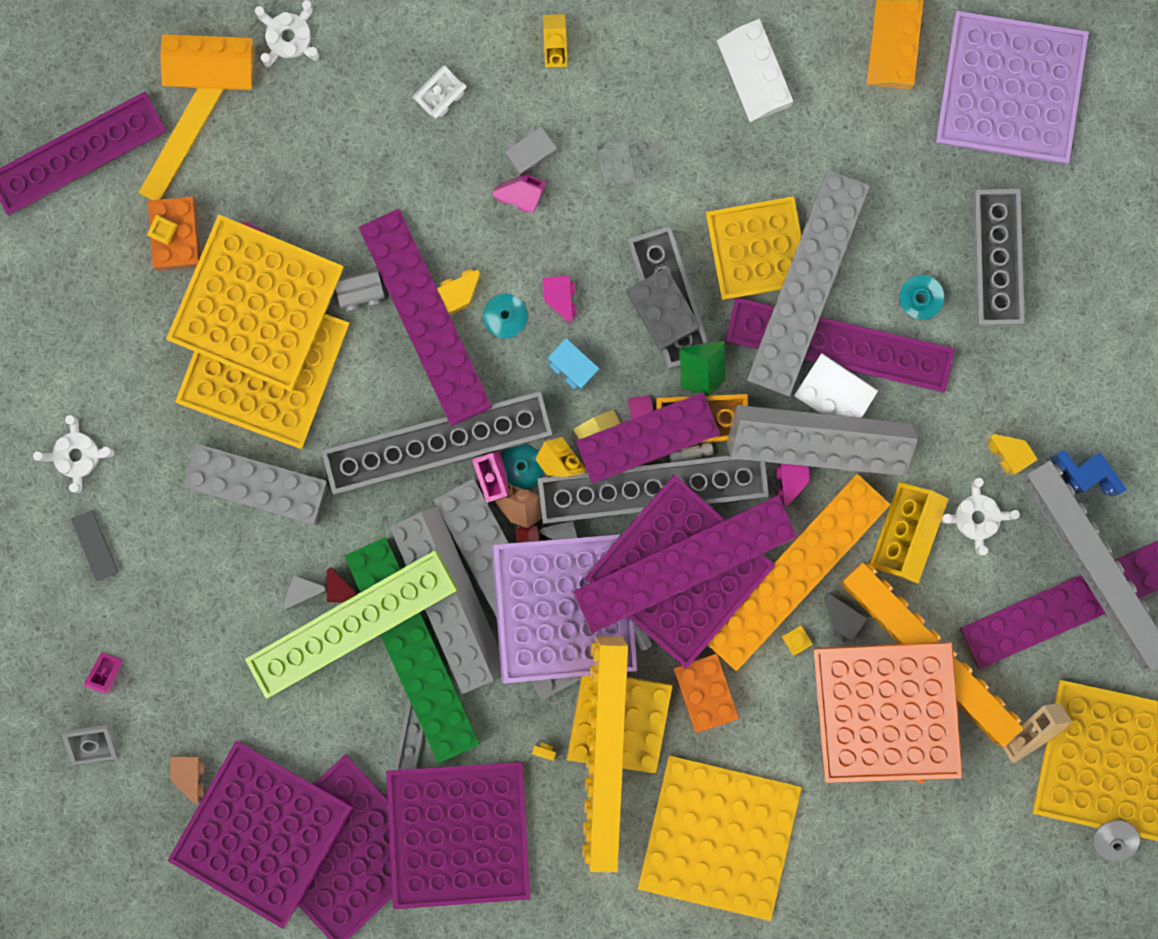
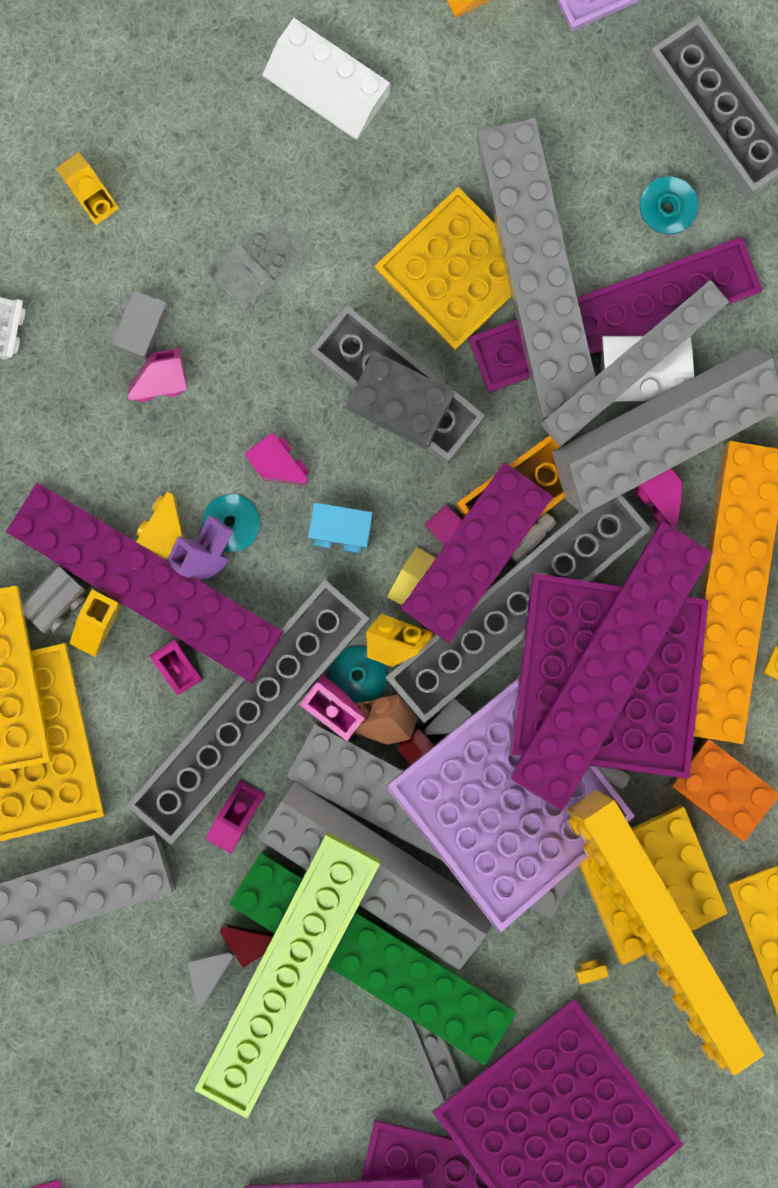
camera: 30 degrees left, 0 degrees up
green slope [679,341,725,397] -> none
none -> yellow slope [69,590,123,657]
none -> dark pink slope [149,640,202,695]
none -> medium lavender brick [166,516,233,580]
none -> dark pink slope [205,780,265,854]
none -> light grey plate [541,280,729,447]

